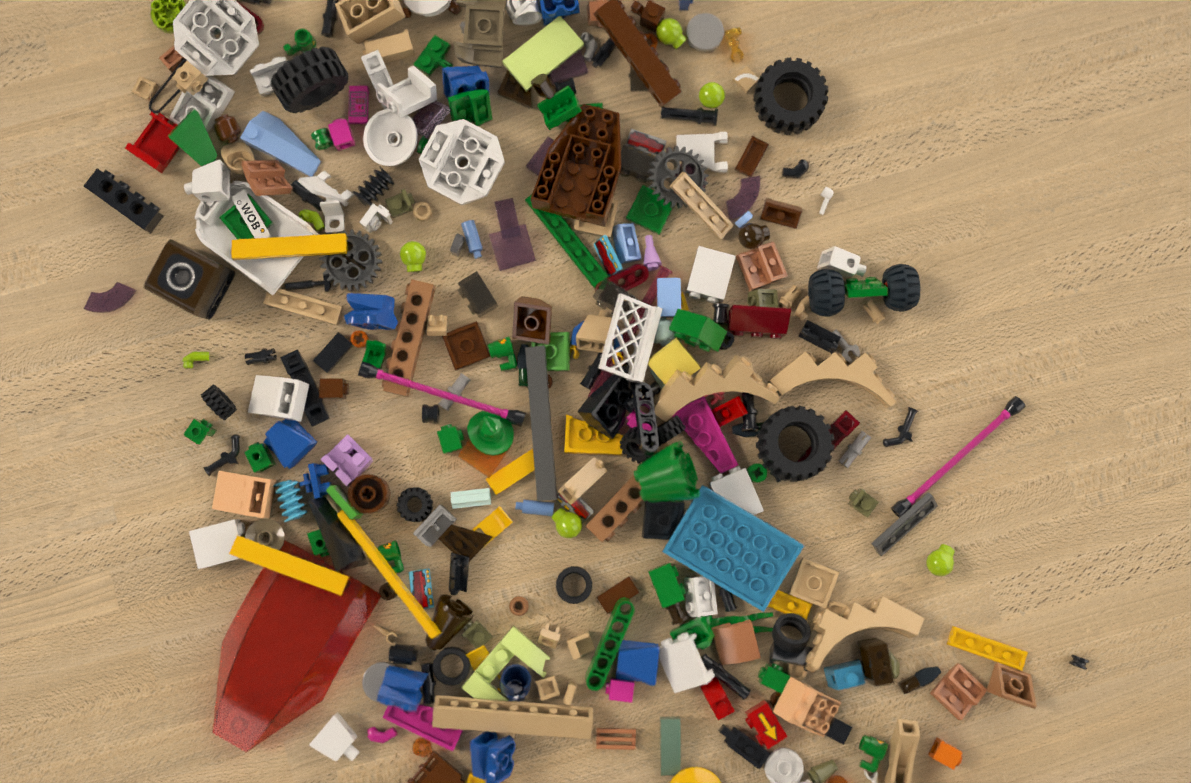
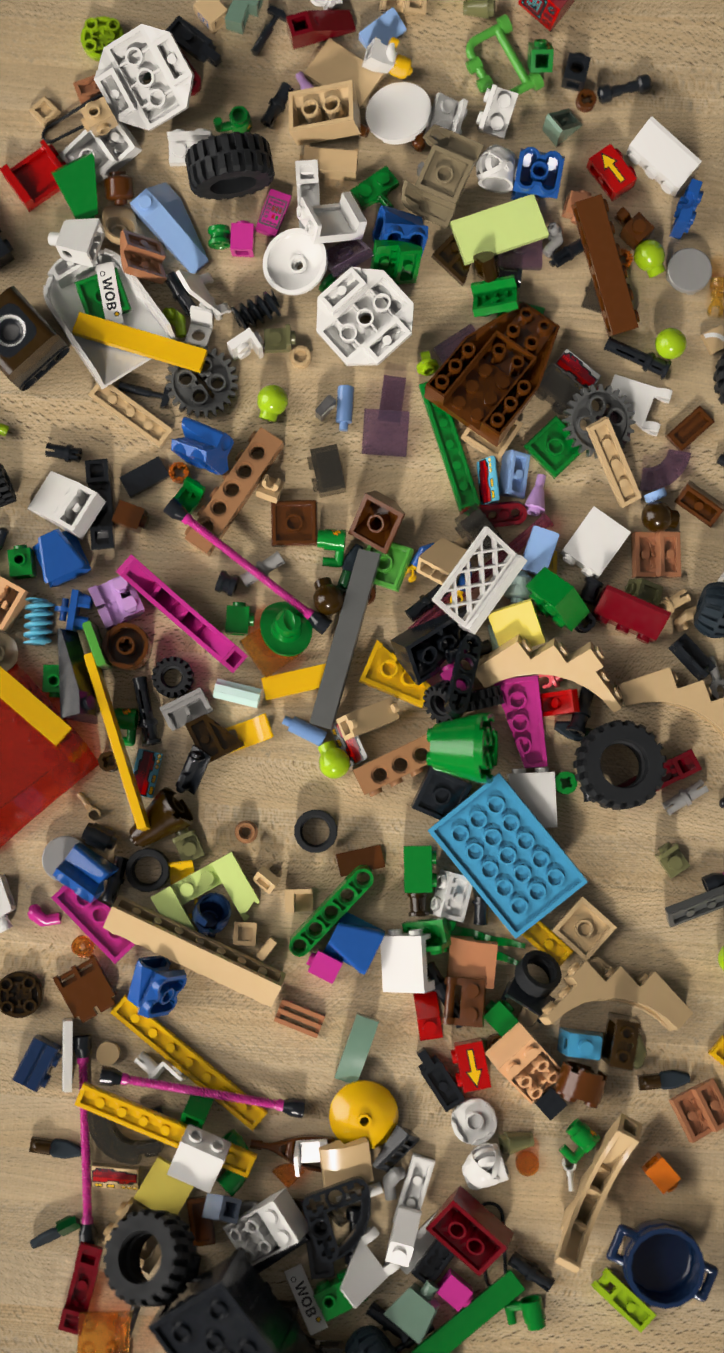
camera: 25 degrees right, 0 degrees up
none -> dark pink arch [116,554,248,673]
none -> black pin [132,676,162,747]
none -> dark brown piece [313,577,345,615]
none -> lime plate [416,351,439,376]
none -> reddish brown plate [441,976,487,1028]
none -> reddish brown brick [555,1060,608,1108]

